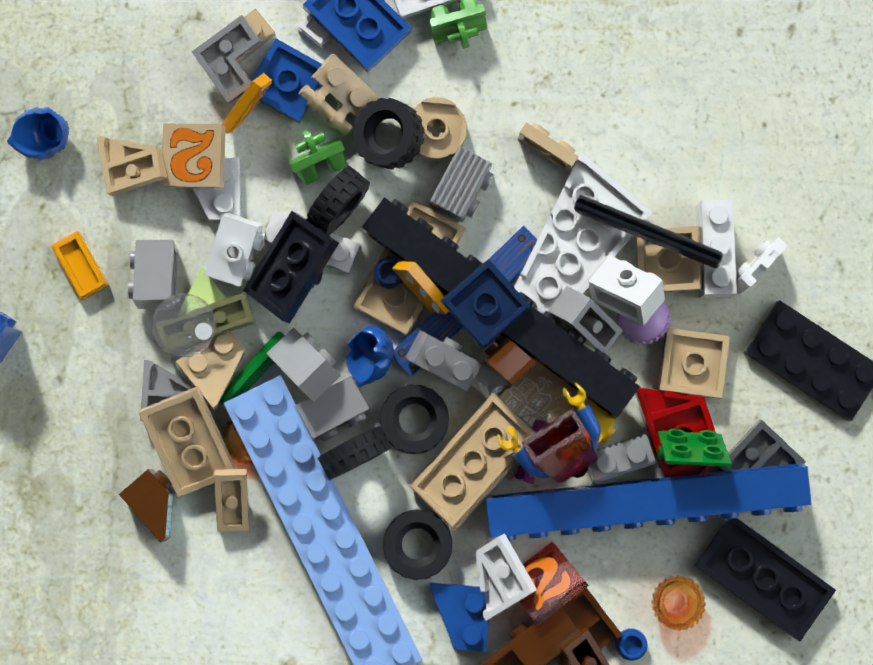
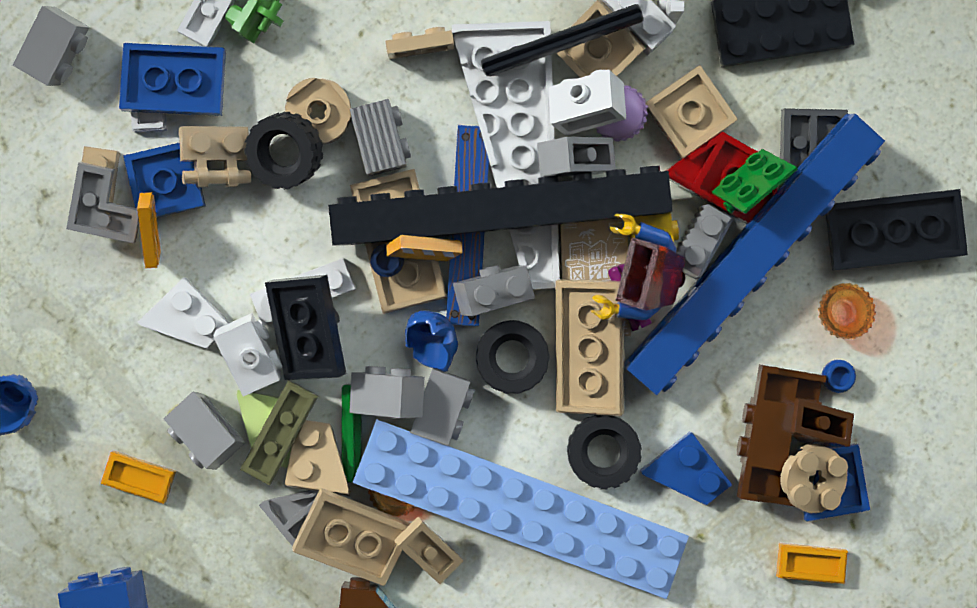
camera: 40 degrees left, 5 degrees up
tan wing [96,136,167,196] -> none
clear tile [152,293,216,357] -> none
tan tile [161,123,226,188] -> none
bright green hips [288,129,346,186] -> none
black tyre [306,166,370,235] -> none
black tyre [318,426,391,481] -> none
dark blue tile [441,259,531,349] -> none
white wing [476,534,537,621] -> none
reddish brown slope [483,337,536,389] -> none
clear red tile [519,541,589,626] -> none

